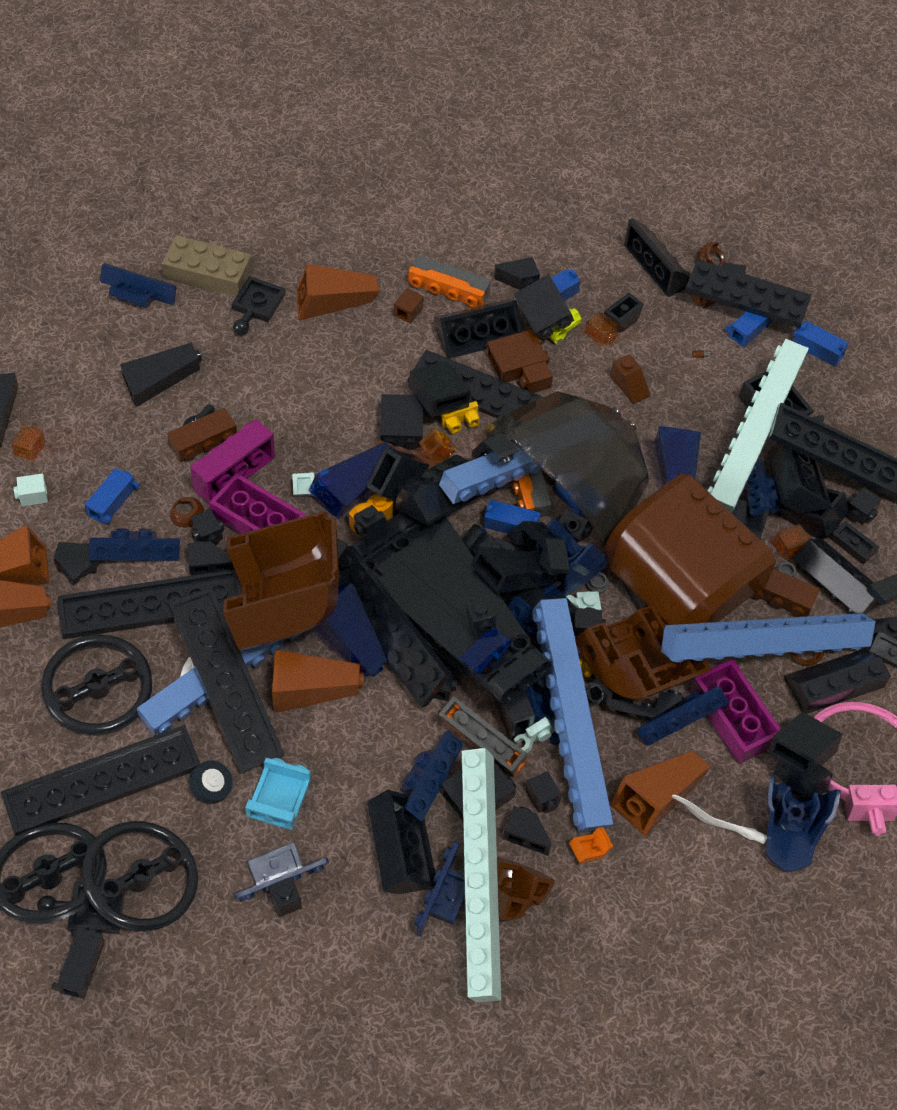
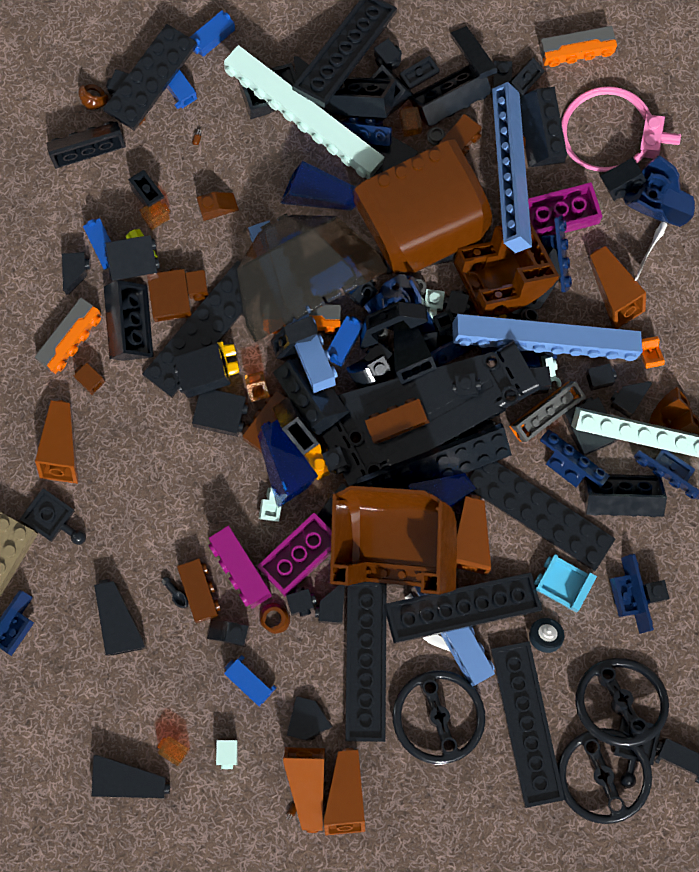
camera: 75 degrees left, 20 degrees up
dark blue bracket [89,528,180,561] -> none
clear blue slope [460,628,513,674] -> none
black brick [768,712,843,777] -> none
none -> black slope [207,619,250,647]
none -> reddish brown brick [365,398,430,444]
none -> black plate [464,461,616,572]

